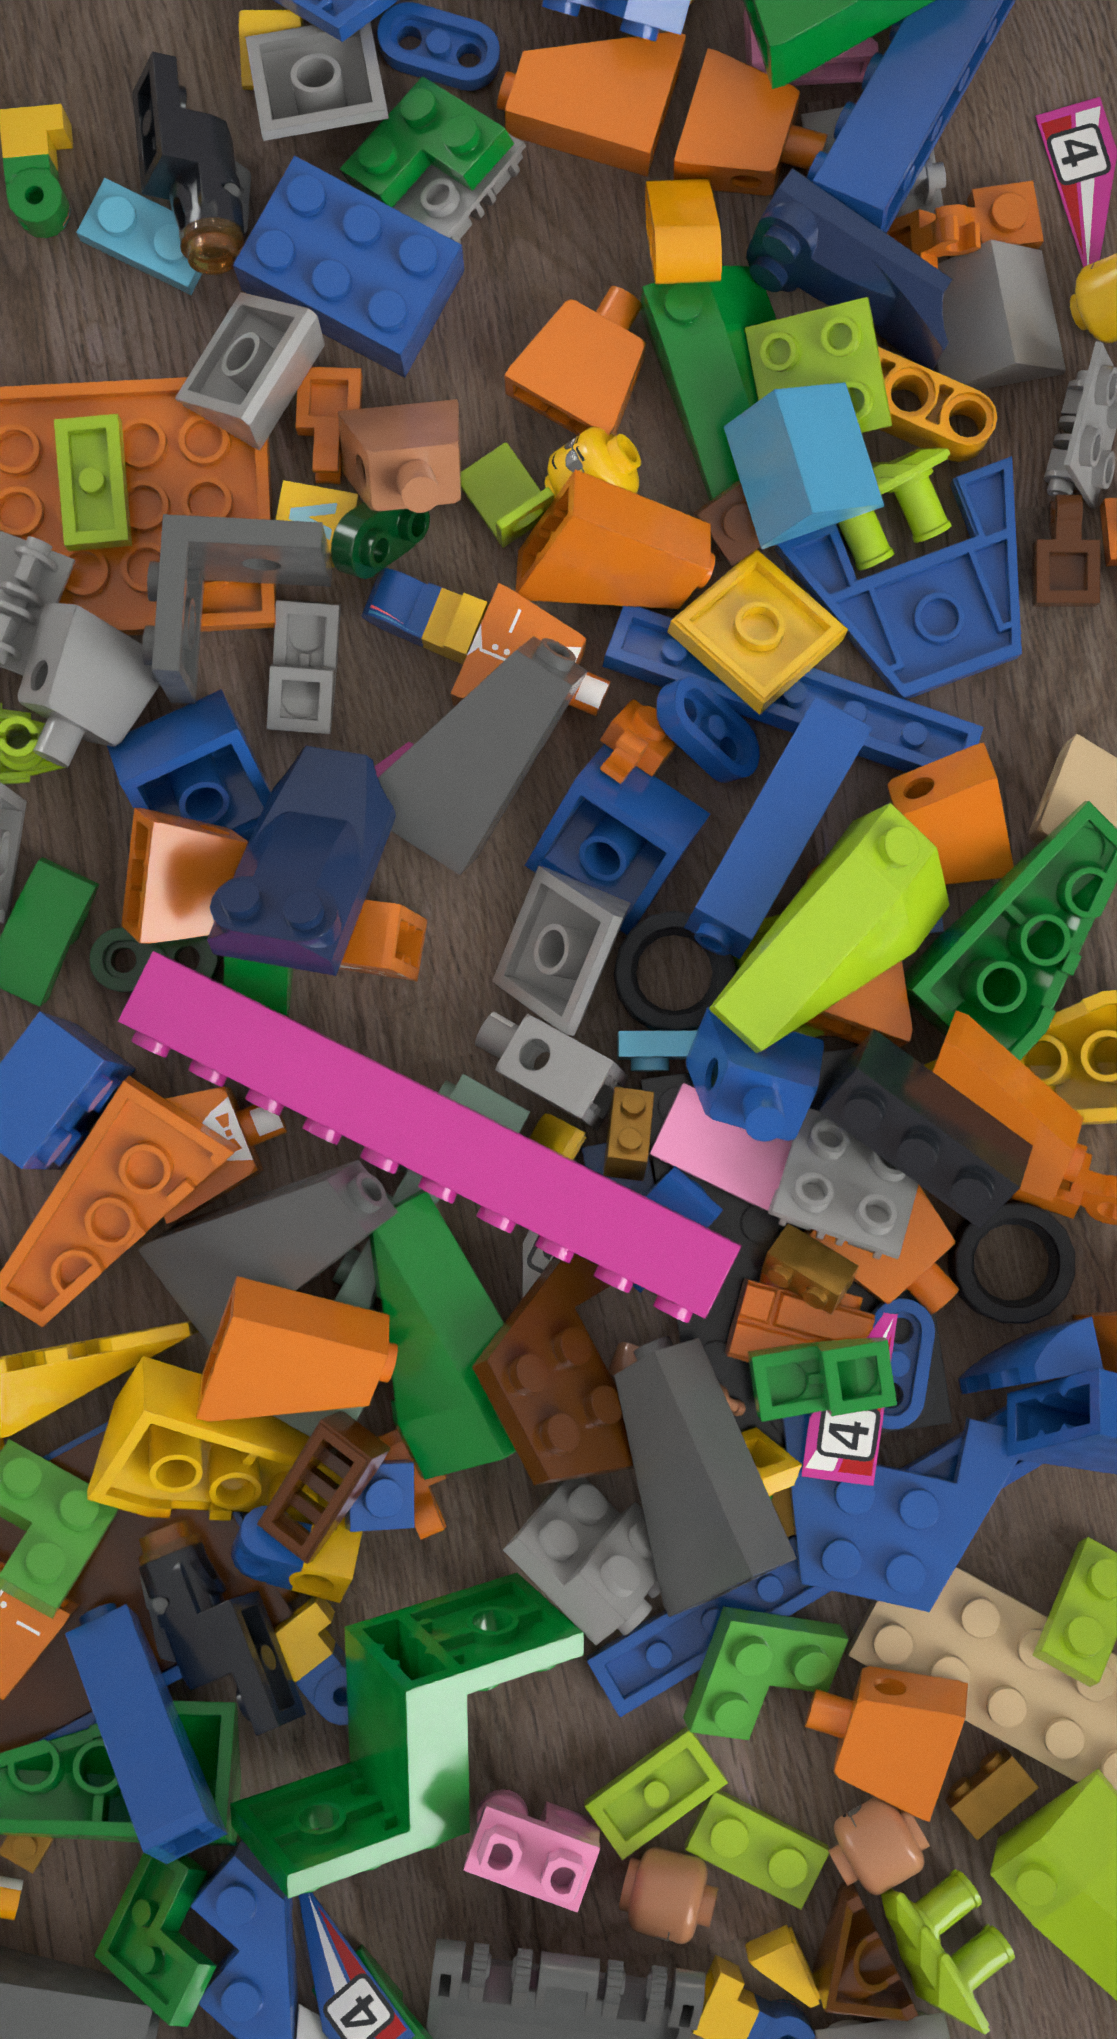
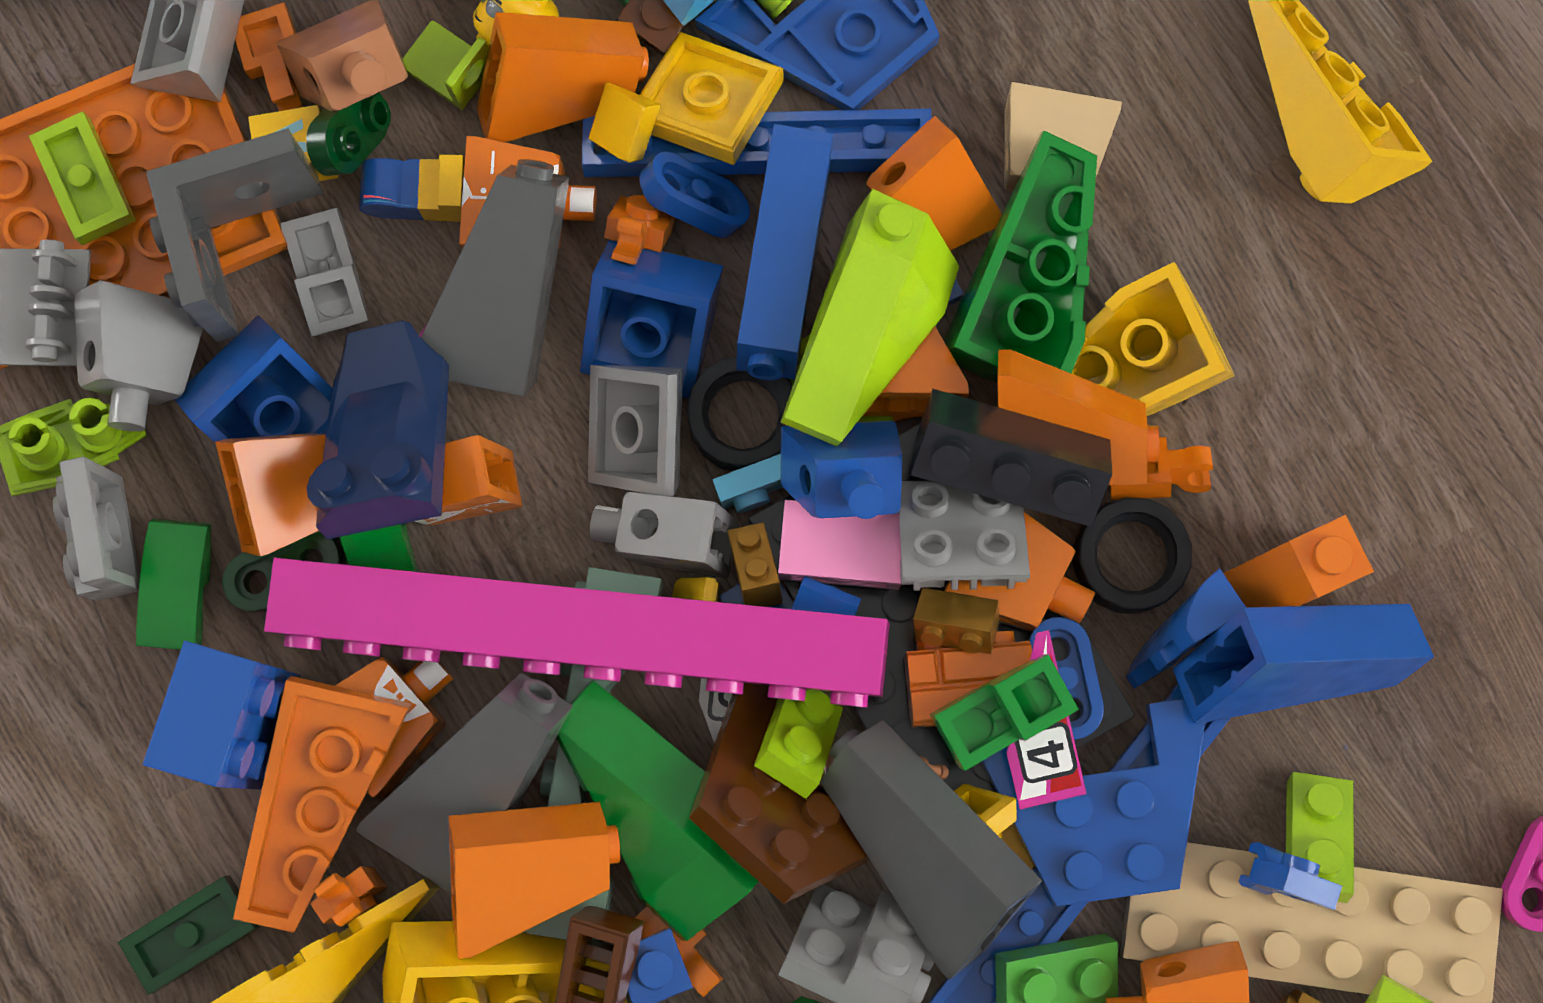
camera: 15 degrees left, 5 degrees down
none -> orange plate [310,866,387,927]
none -> yellow slope [589,82,661,163]
none -> lime plate [754,689,843,798]
none -> blue plate [1239,842,1342,910]

